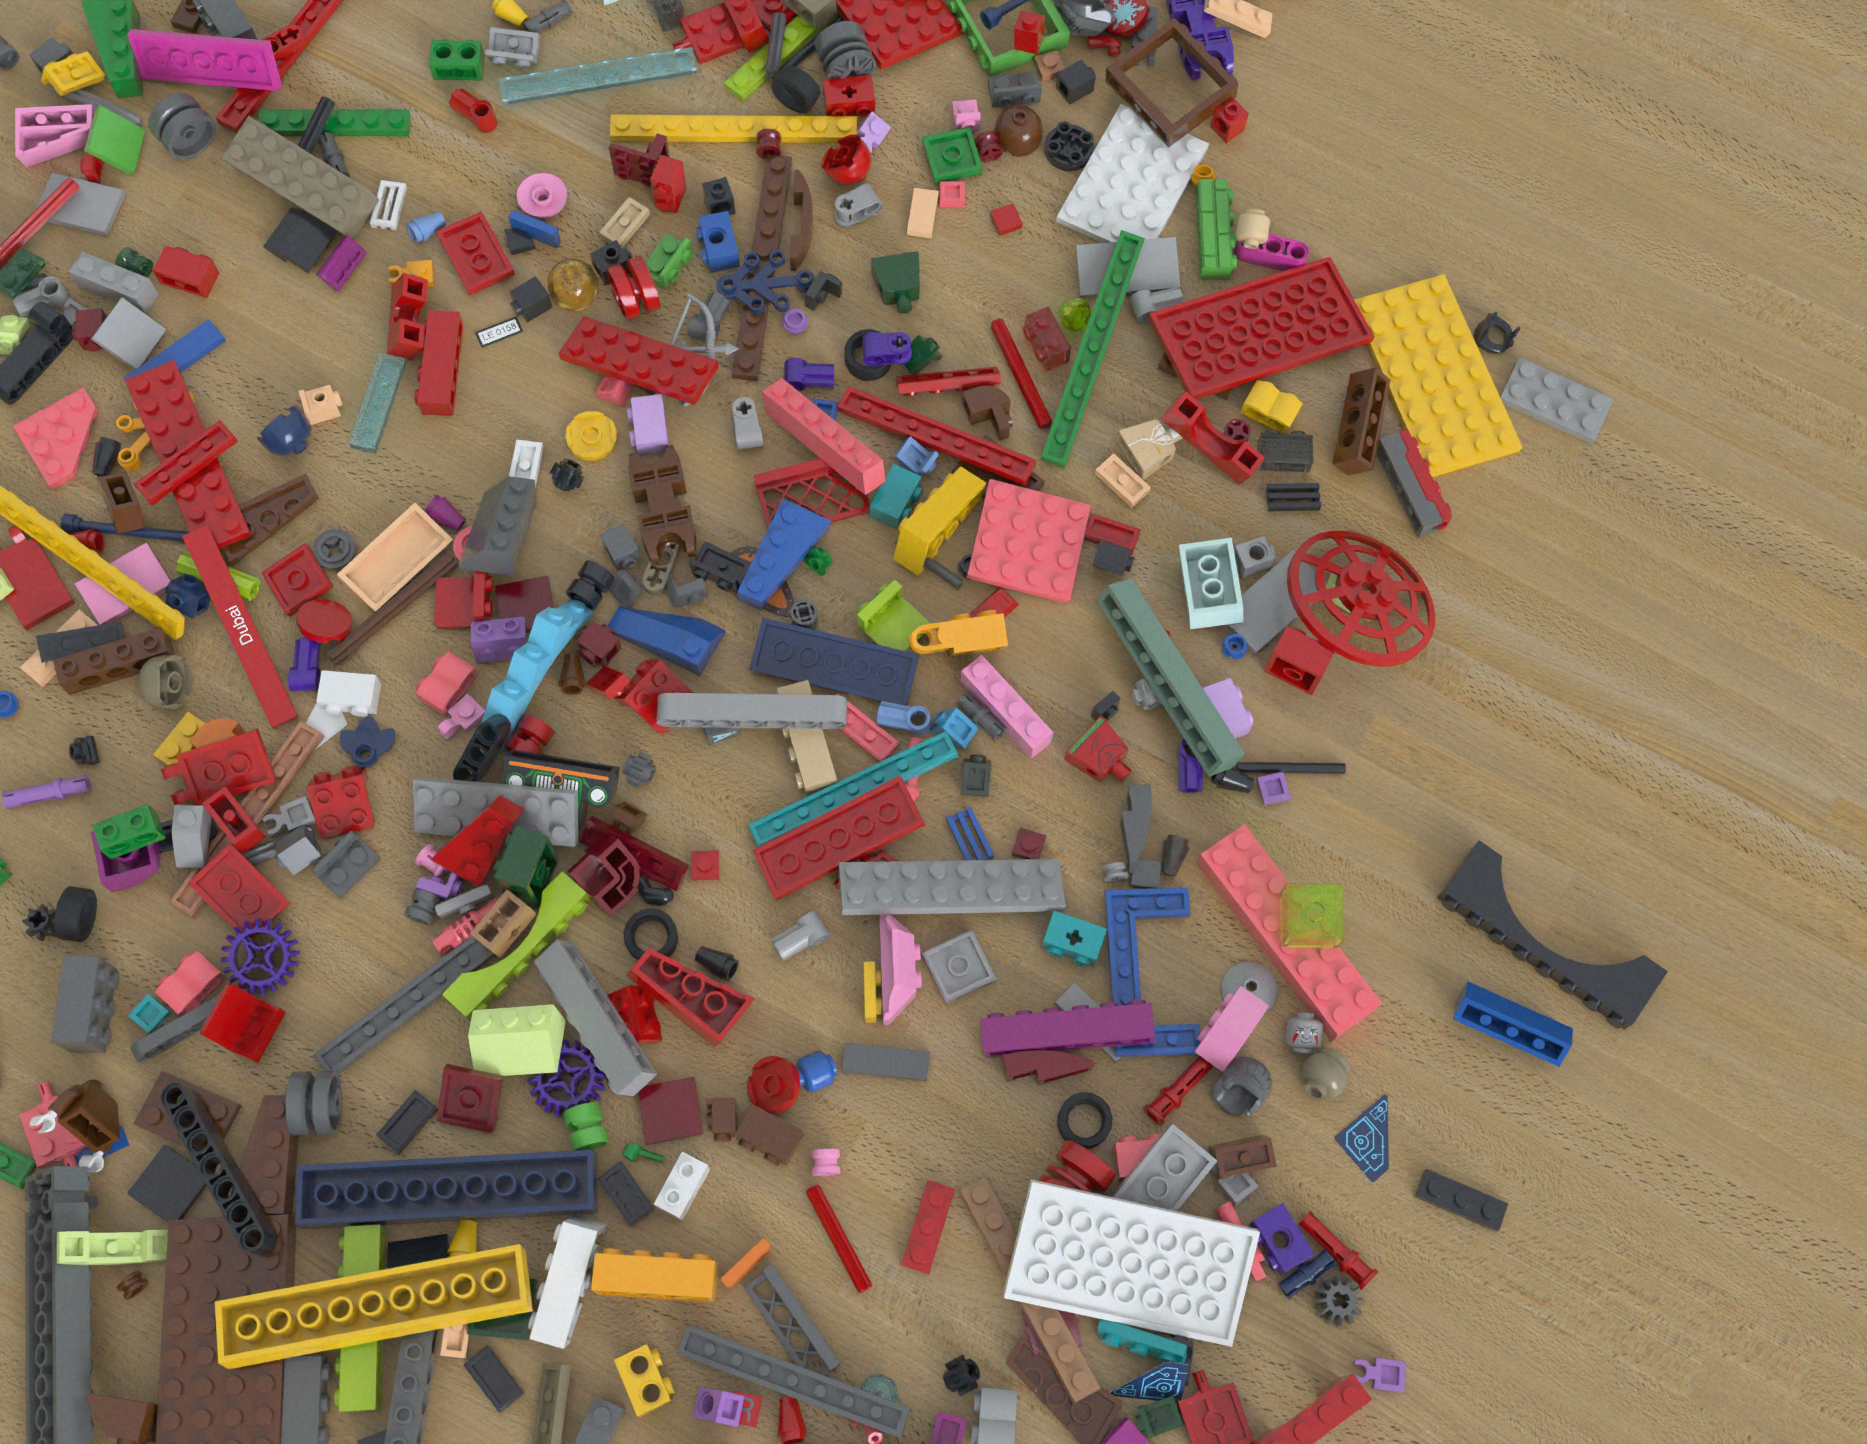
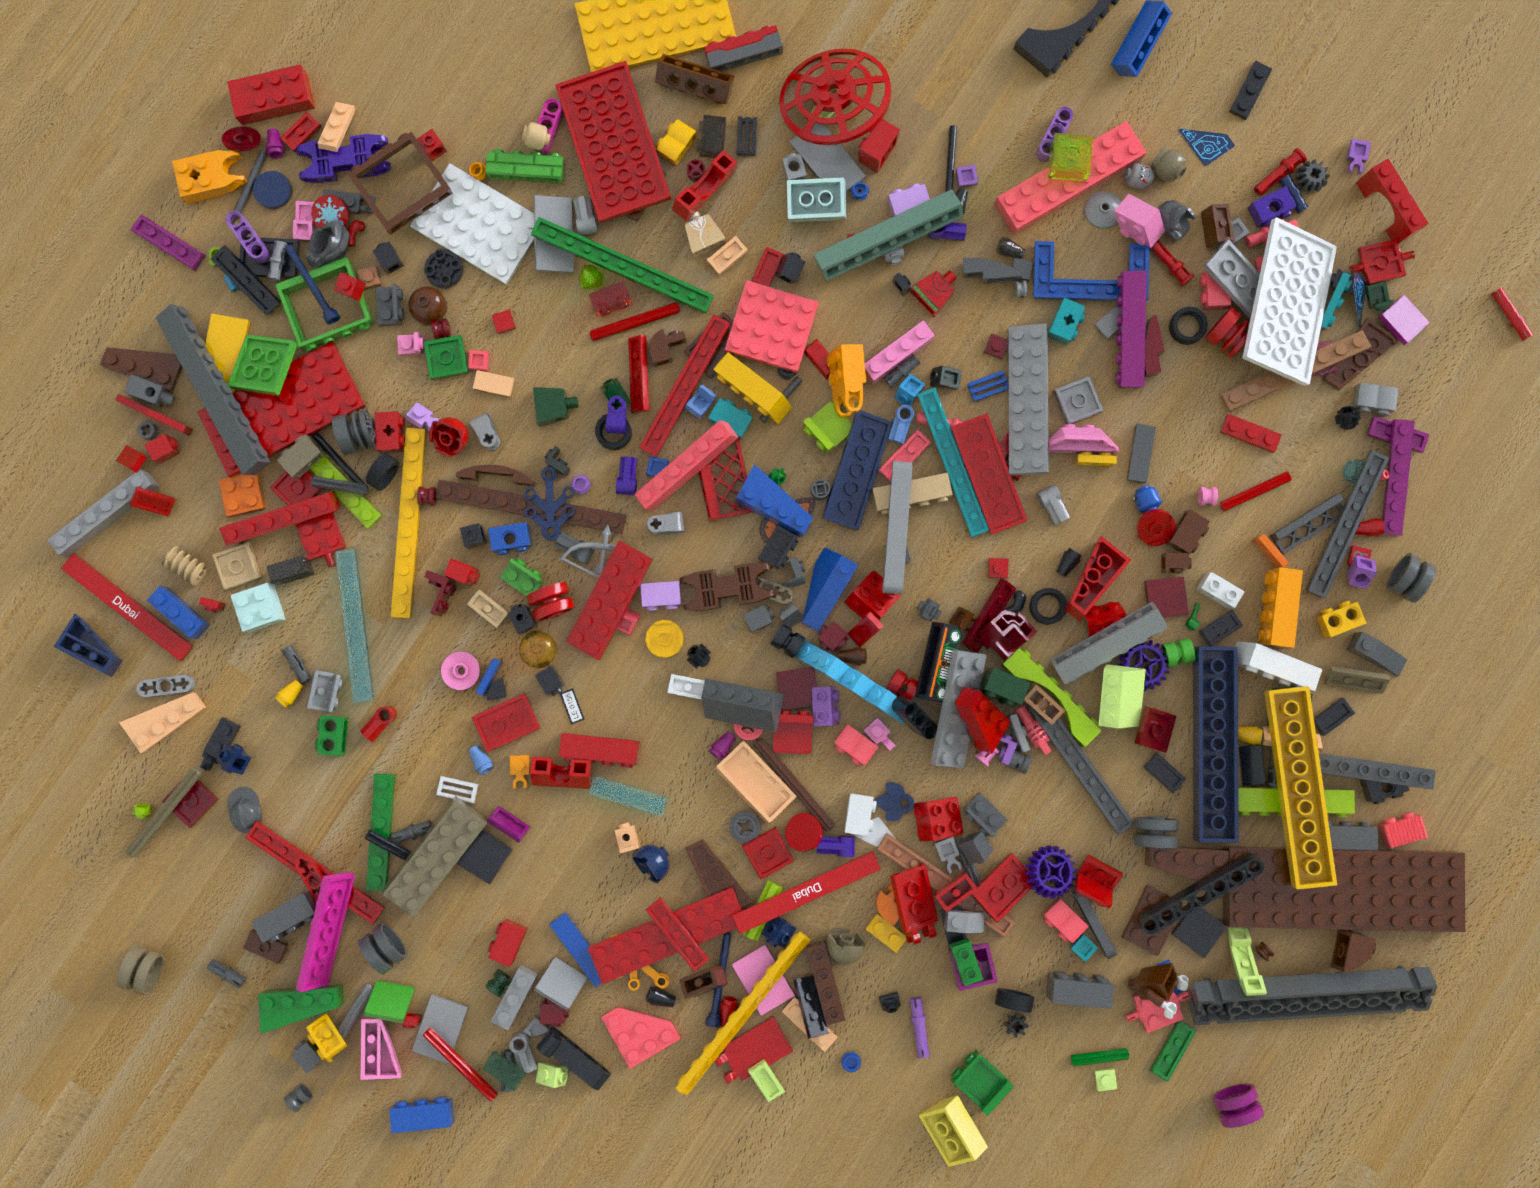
camera: 80 degrees left, 15 degrees up
none -> medium lavender beam [1036,106,1073,162]

